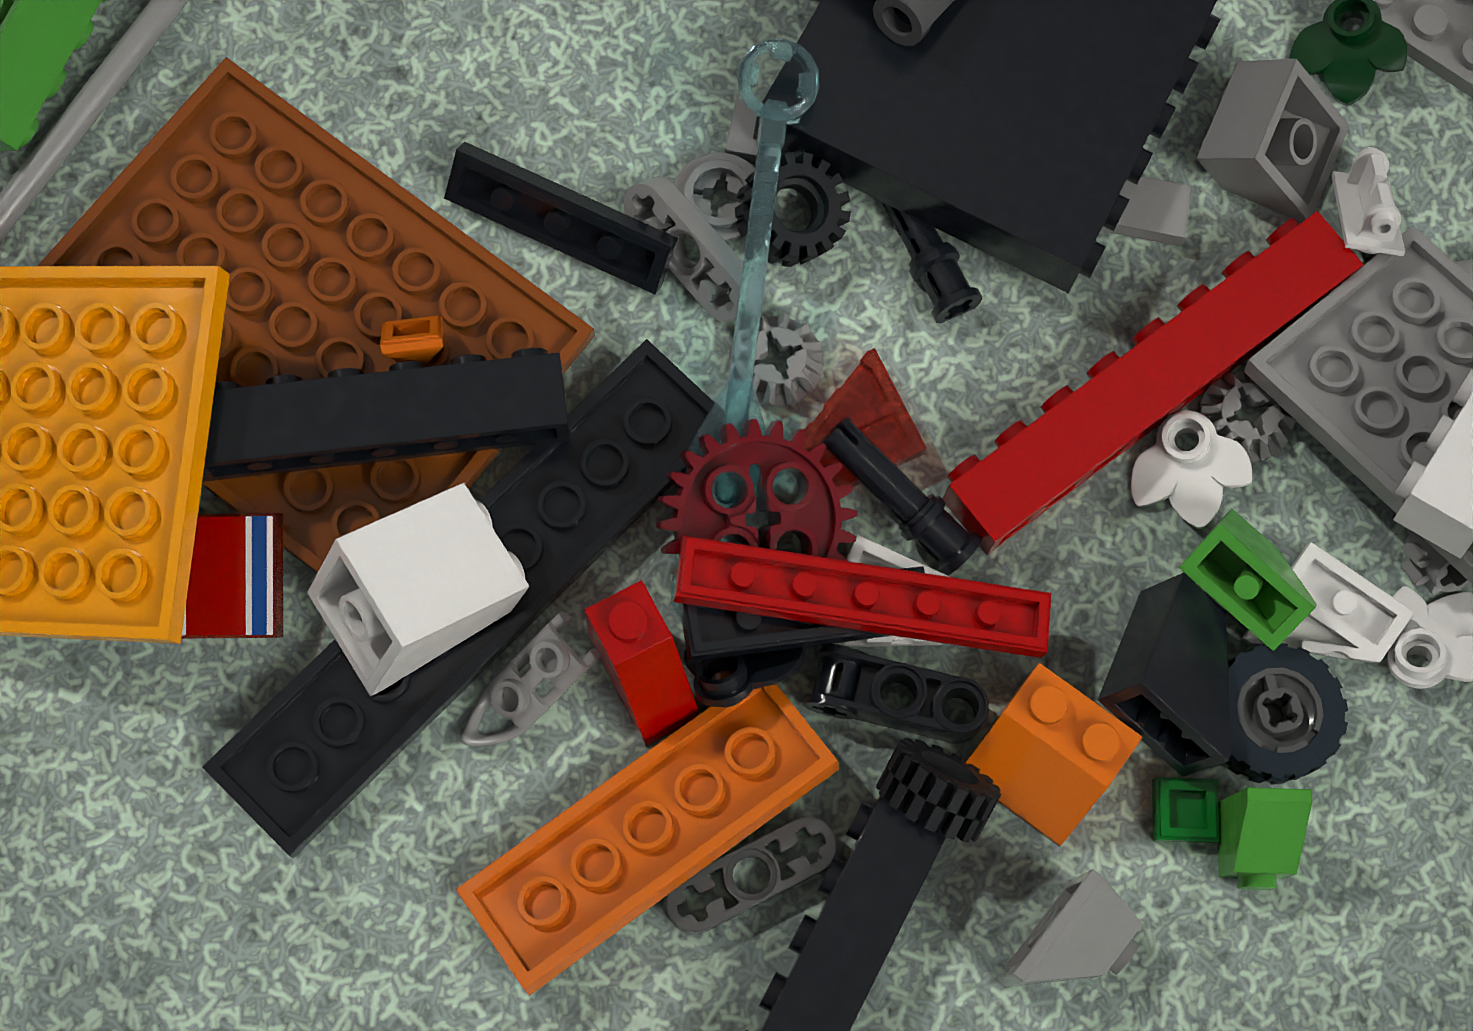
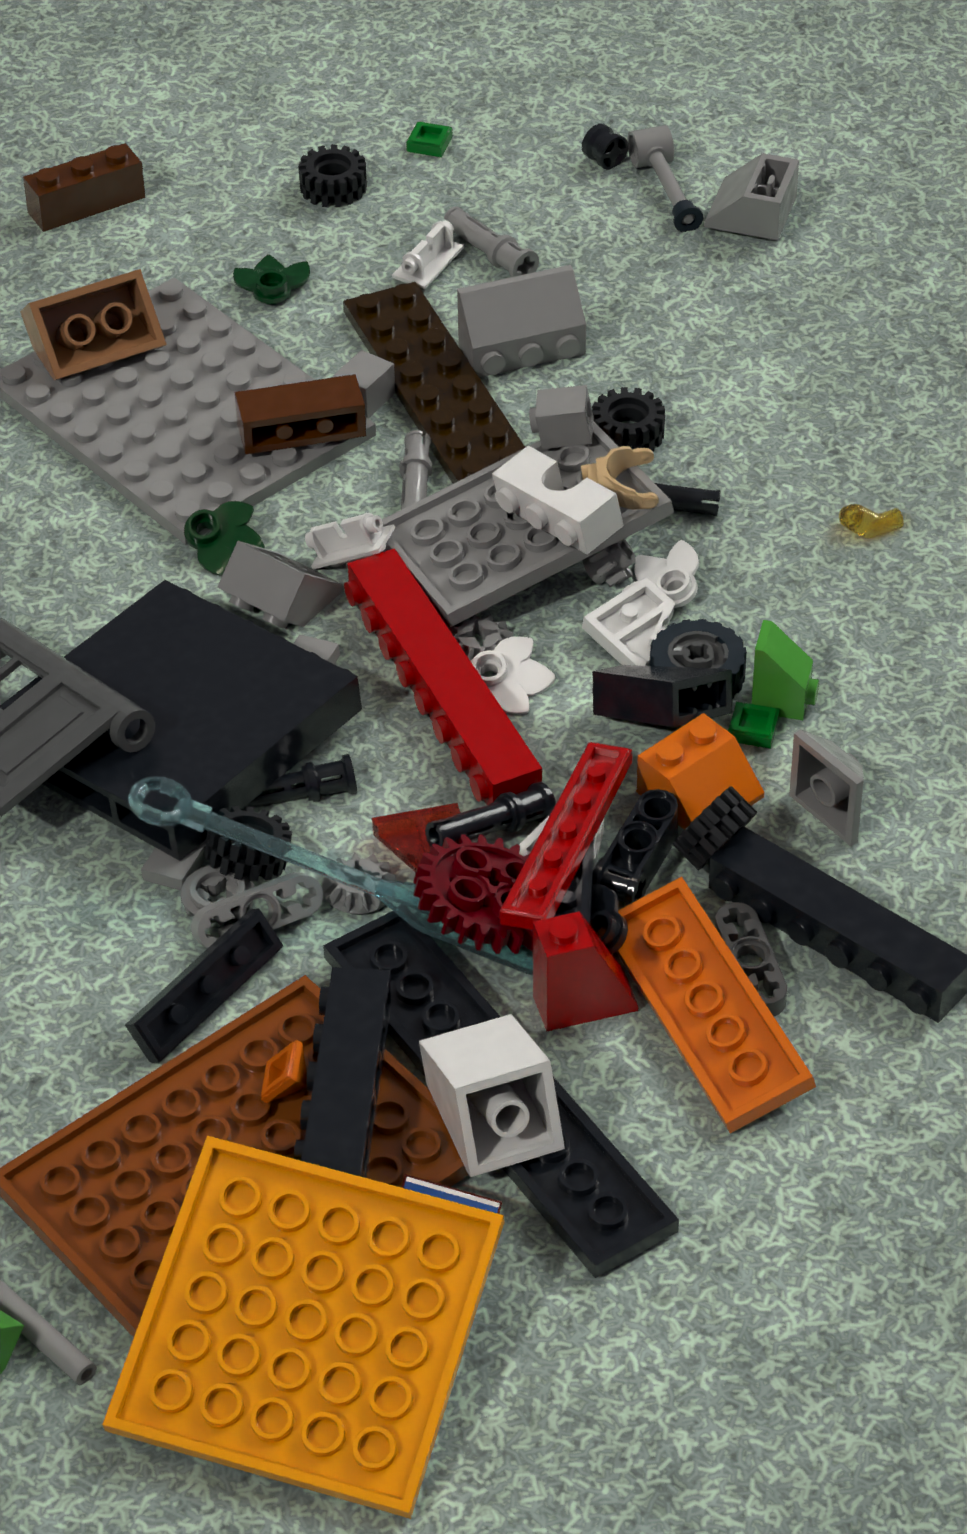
camera: 70 degrees left, 30 degrees down
light grey piece [461,612,601,746] -> none
bright green slope [1179,509,1317,651] -> none

